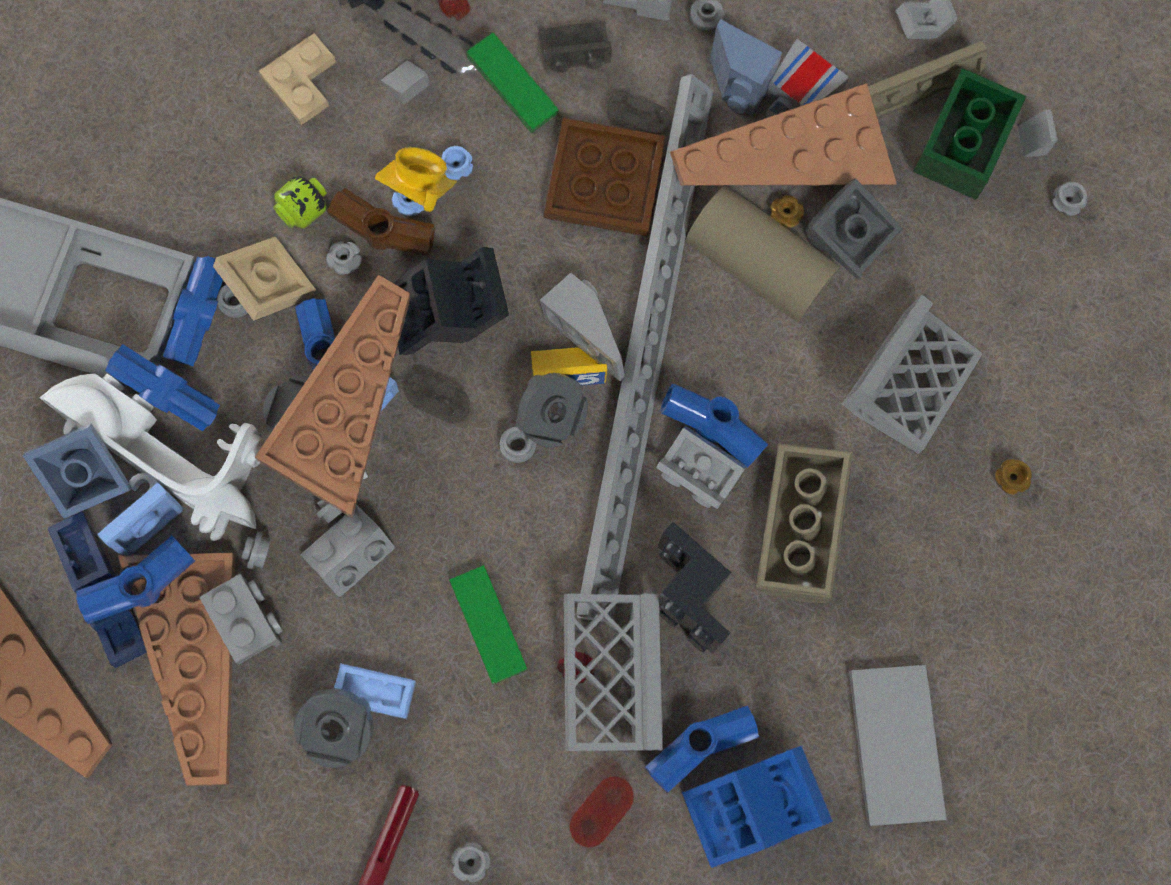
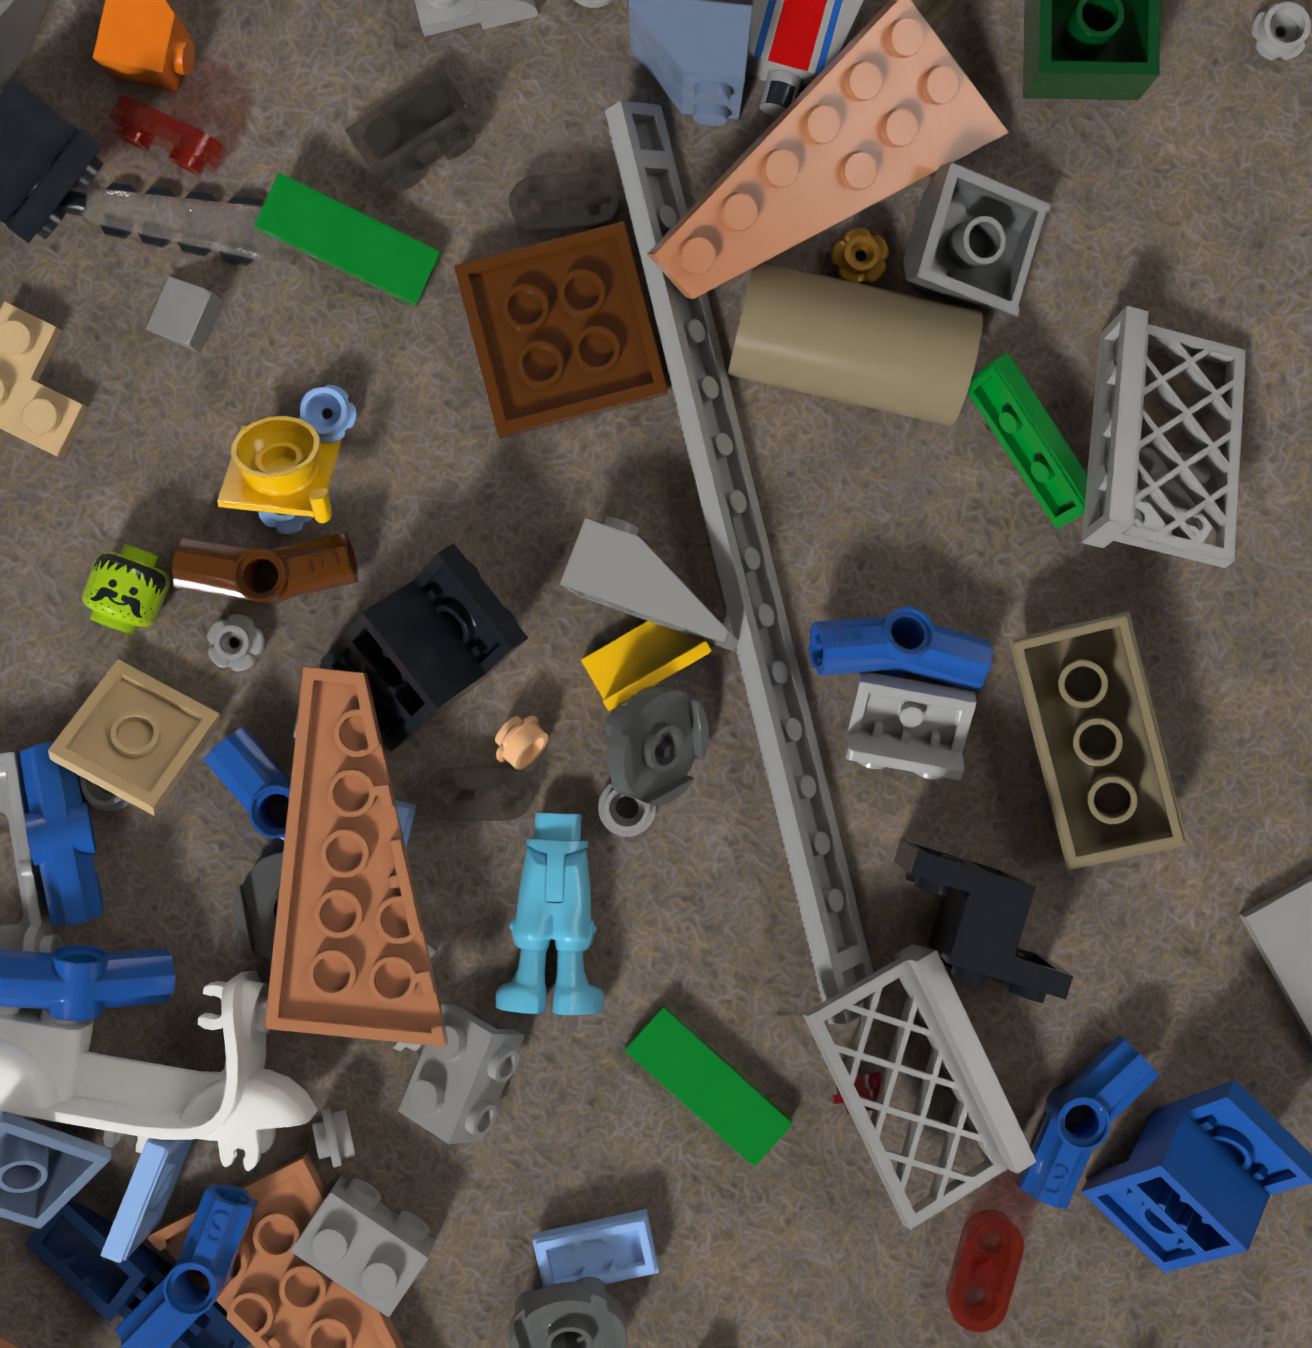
camera: 15 degrees left, 15 degrees up
none -> light nougat plate [495,716,548,770]
none -> medium azure piece [496,813,605,1015]
none -> green tile [968,352,1087,529]

